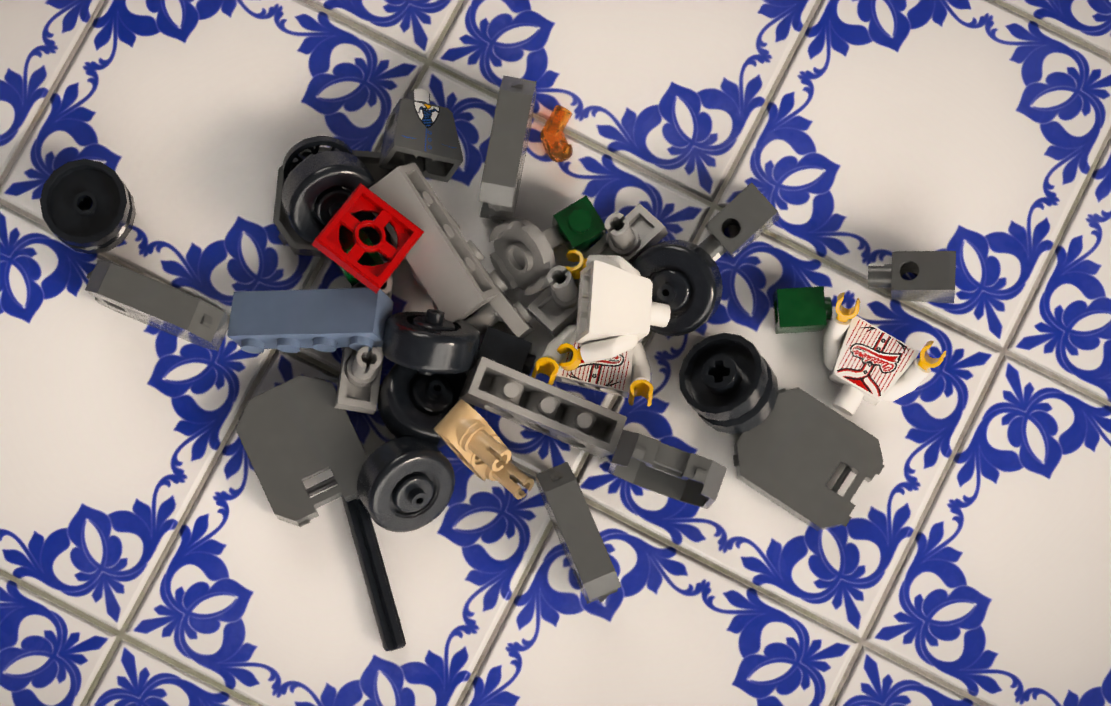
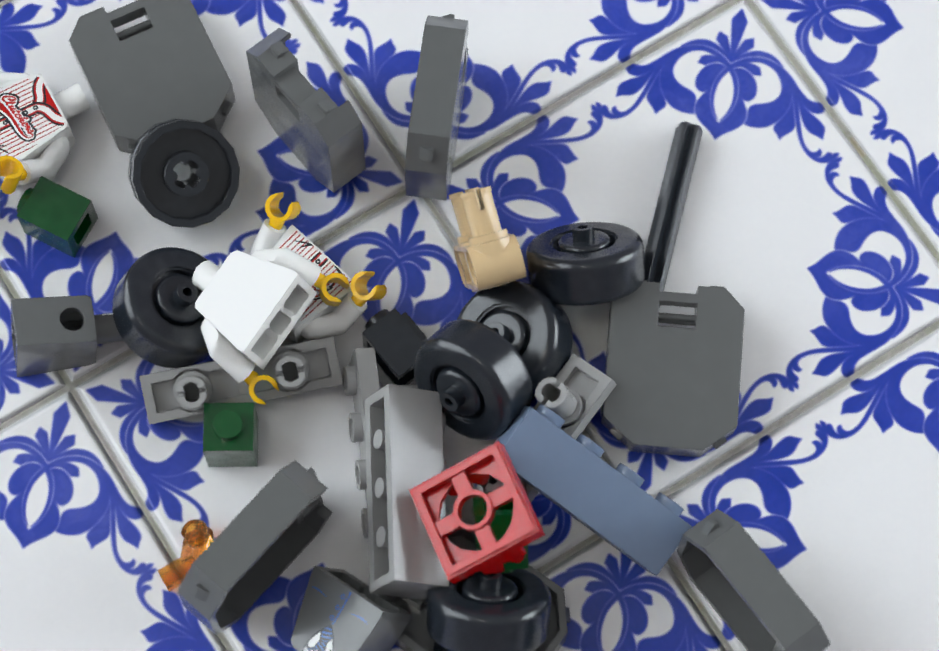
camera: 145 degrees left, 10 degrees down
light grey brick [458,356,627,458] -> none
light grey tile [489,217,565,295] -> none

